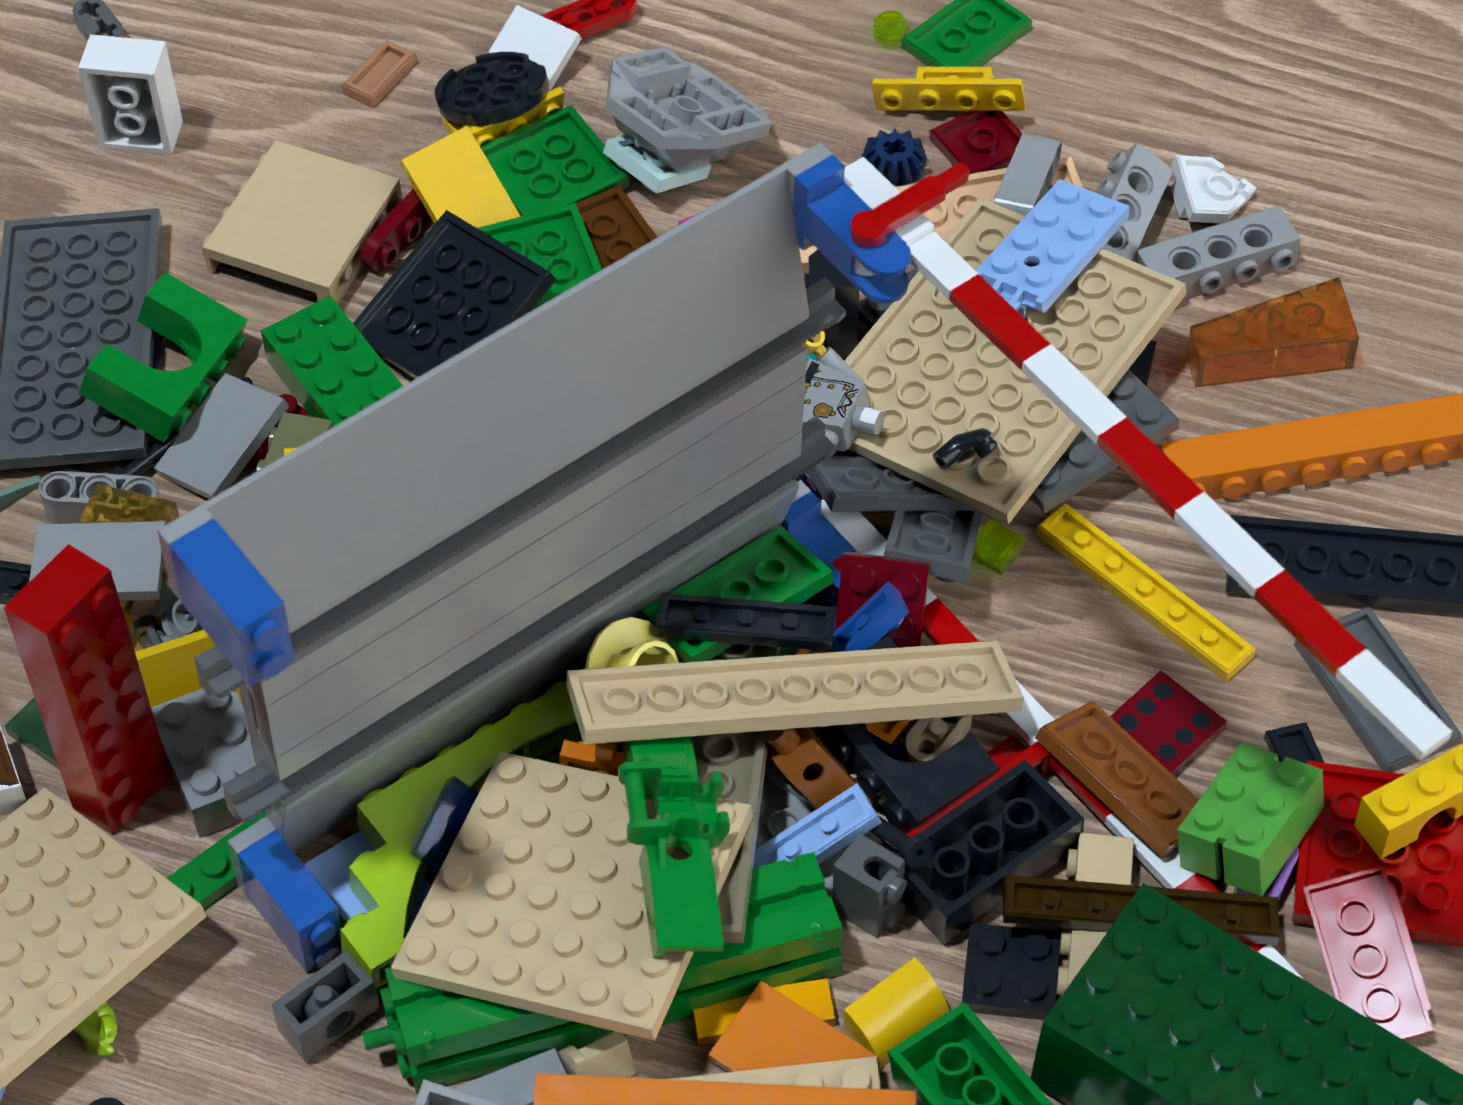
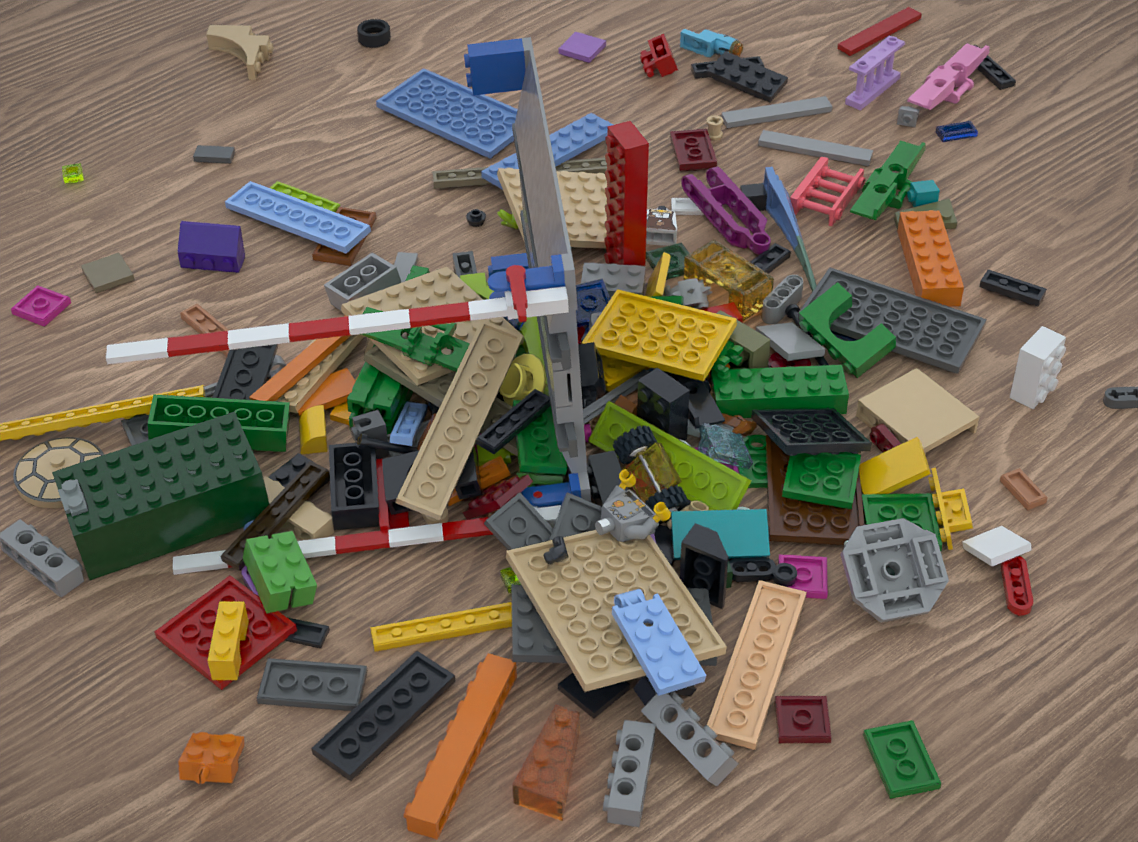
camera: 120 degrees right, 10 degrees down
light grey tile [29,521,166,601] -> none
black tile [435,52,549,126] -> none
blue plate [831,582,909,652] -> none
dark blue gear [861,127,927,187] -> none
yellow bracket [871,67,1026,111] -> none
clear neon green plate [872,10,909,44] -> none
light grey beam [994,132,1062,216] -> none
dark orange tile [1035,701,1199,857] -> none
dark red tile [1110,670,1227,777] -> none
white plate [1171,155,1256,223] -> none
piece [1303,865,1435,1041] -> none

